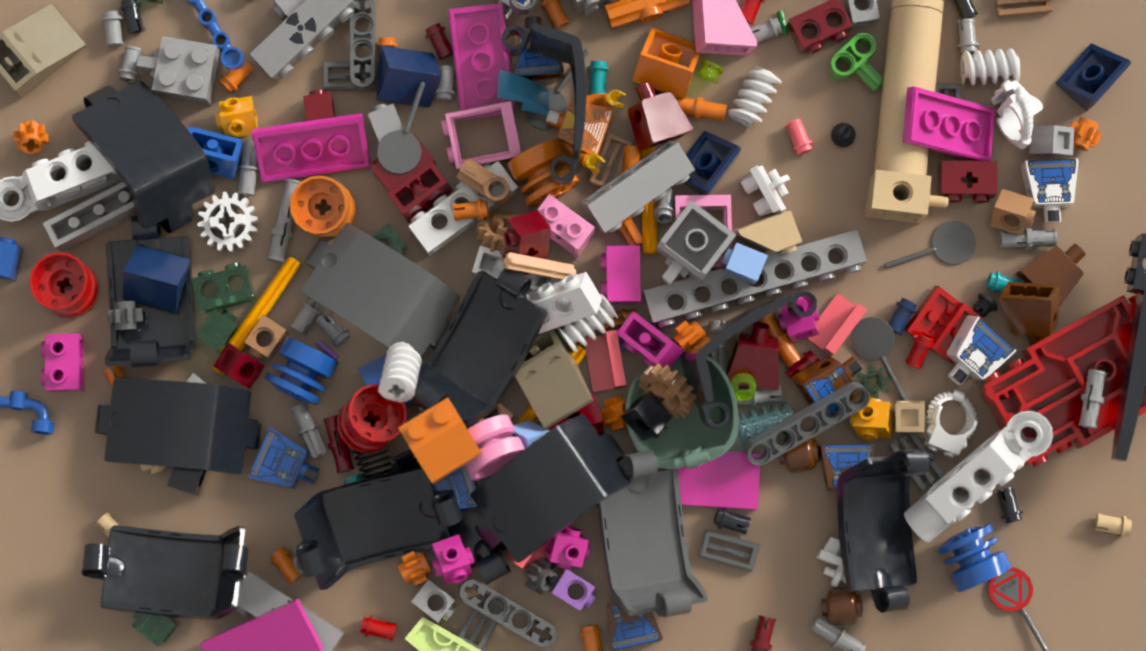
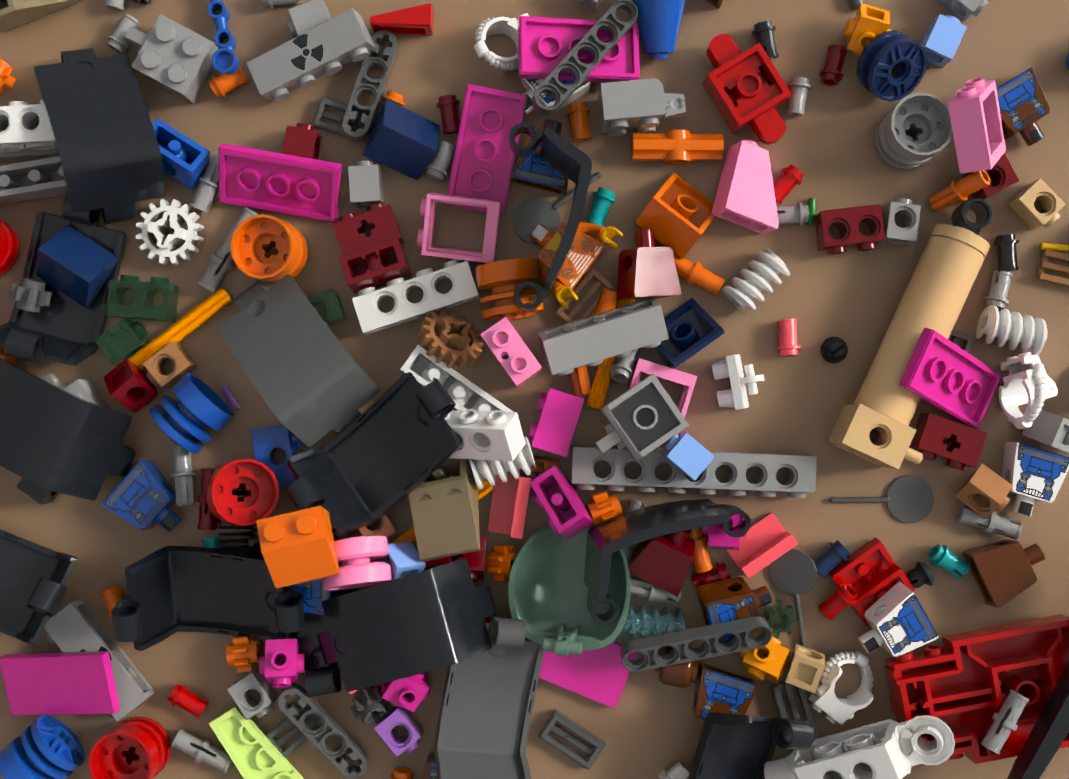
camera: 20 degrees right, 5 degrees up
light orange brick [215,96,258,139] -> none
light grey axle [290,298,323,335] -> none
light grey pin [316,310,350,347] -> none
dark grey piece [377,82,425,174] -> none
white piece [378,342,422,402] -> none
orange pin [453,198,489,221] -> none
medium nougat piece [456,158,511,205] -> none
dark azure slope [497,70,549,115] -> none
dark red brick [502,210,551,275] -> none
light nougat axle [503,252,576,280] -> none
black brick [621,391,673,441] -> none
medium nougat gear [639,363,697,419] -> none
clear neon green bush [696,59,724,83] -> none
black pin [713,507,751,535] -> none
clear neon green bush [731,373,756,401] -> none
tan slope [732,210,802,255] -> none
bright green beam [828,33,883,91] -> none
reddish brown torso [999,282,1060,346] -> none

